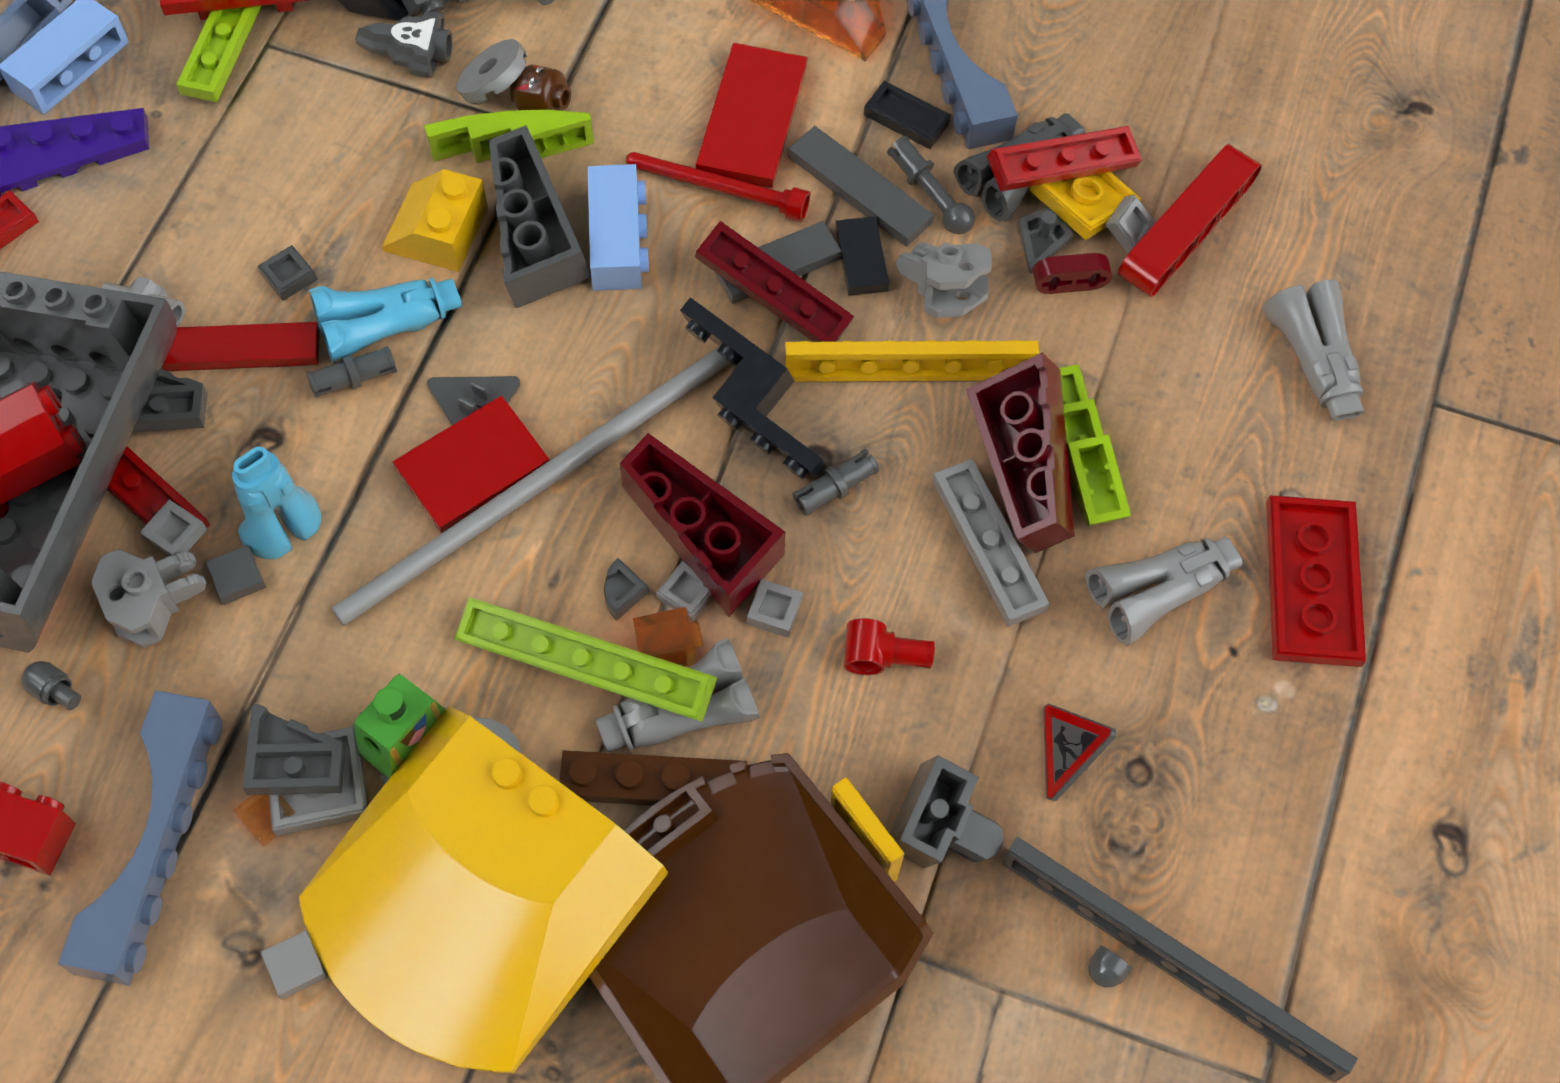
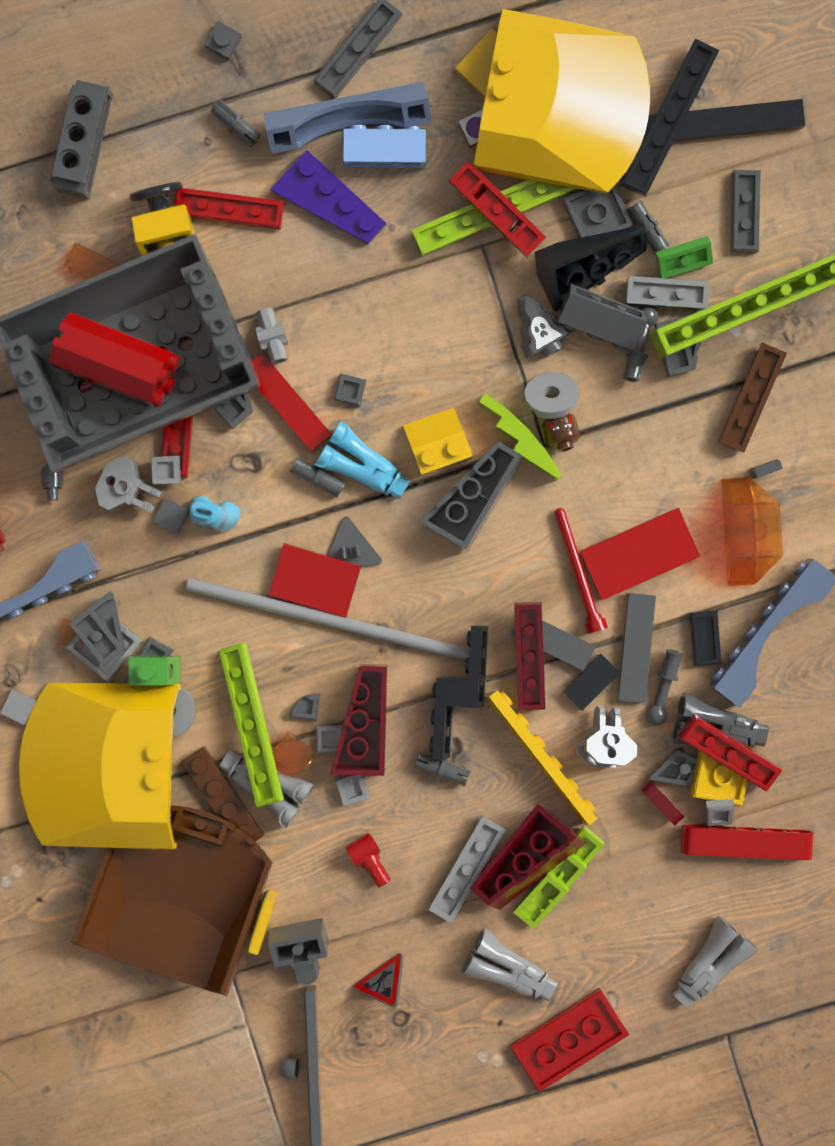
camera: 55 degrees right, 25 degrees up
light blue brick [587,164,649,291] -> none

